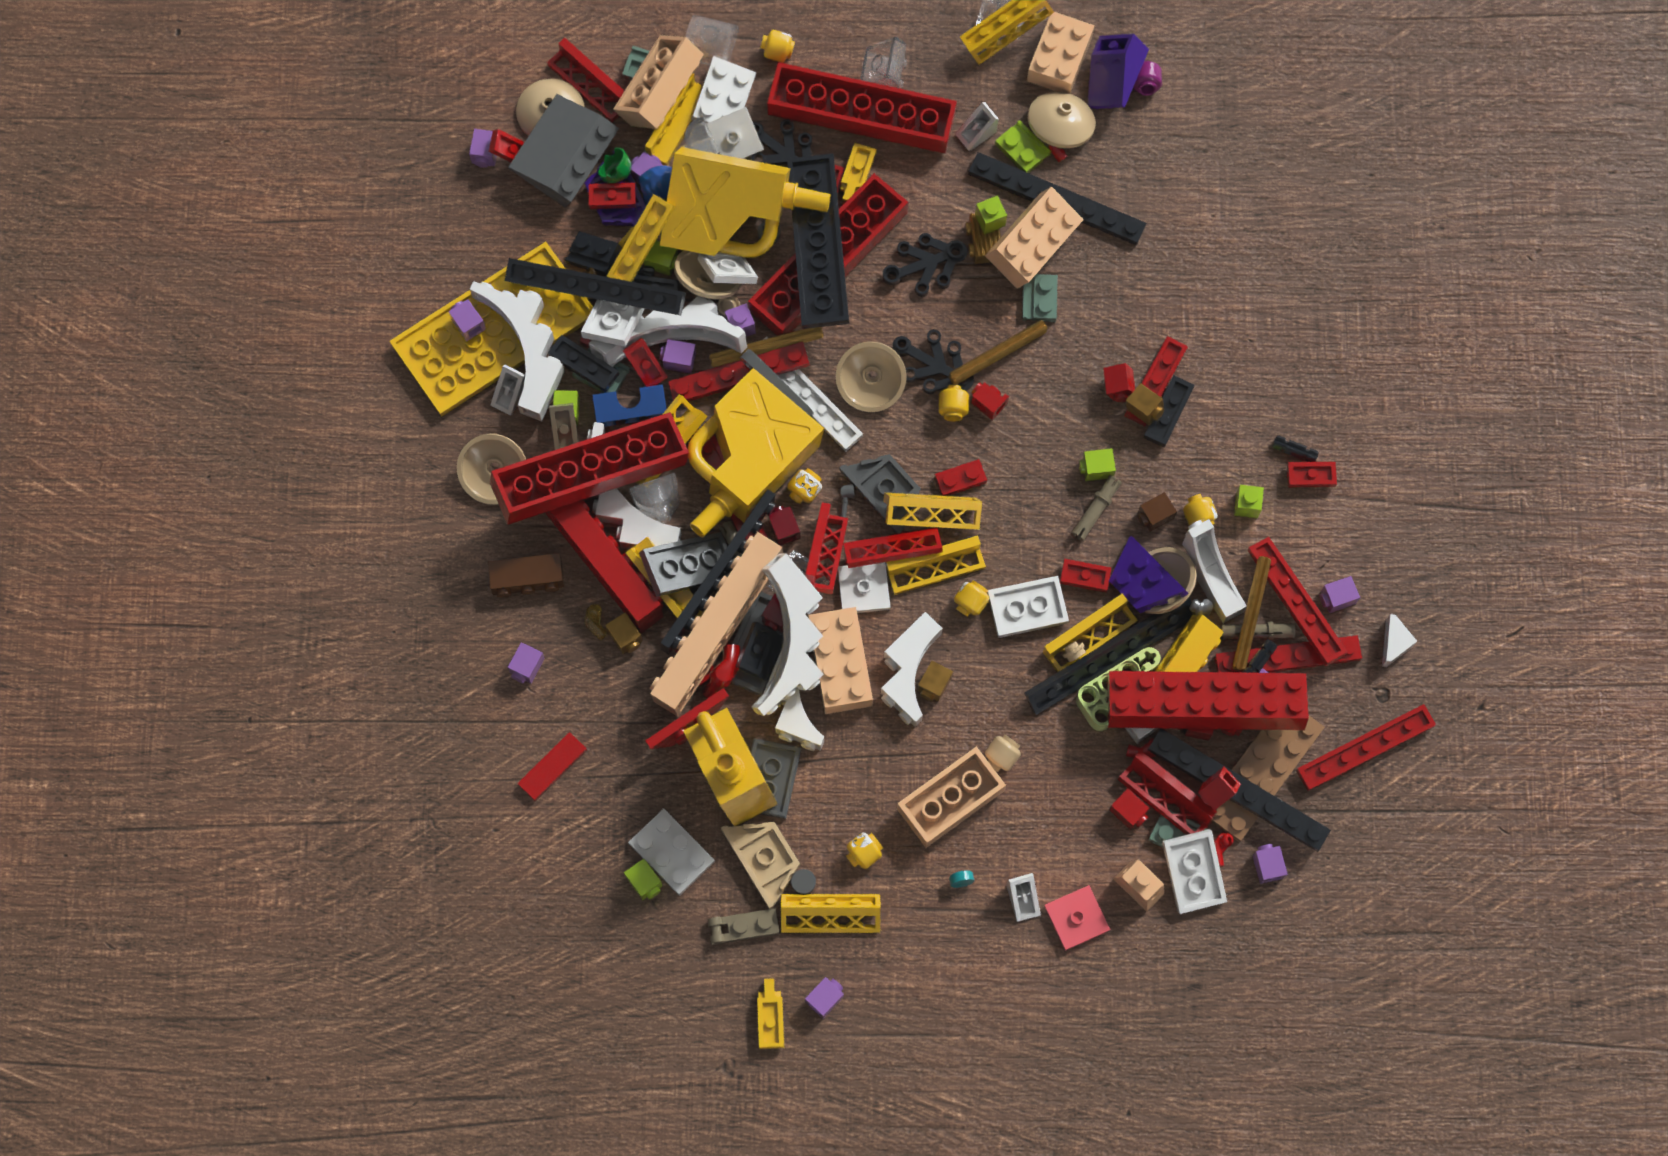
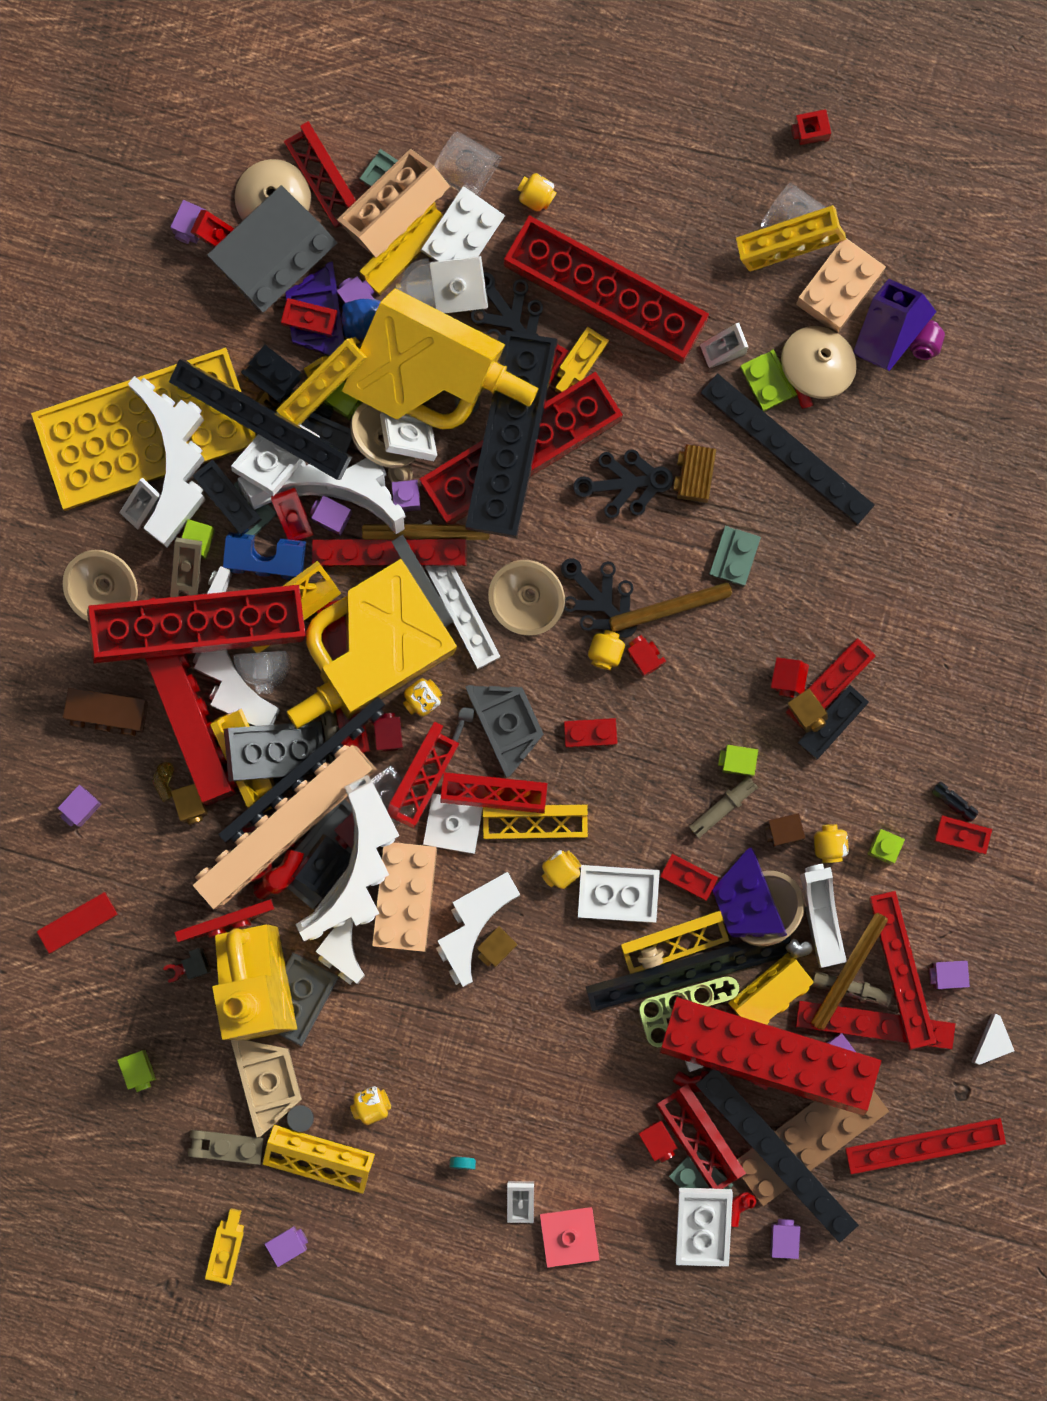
camera: 20 degrees right, 10 degrees up
medium lavender brick [448,299,486,342] -> none
green hair [598,148,632,183] -> none
white plate [628,809,715,896] -> none
clear brick [860,36,907,89] -> none
yellow fence [883,492,982,530] -> none
light nougat brick [897,746,1006,848] -> none
lime brick [975,195,1007,235] -> none
light nougat brick [985,186,1083,288] -> none
tan head [985,735,1021,772] -> none
light nougat torso [1113,860,1164,912] -> none
red brick [1198,767,1241,810] -> none
black axle [1243,639,1277,673] -> none
none -> pearl dark grey piece [163,948,211,983]

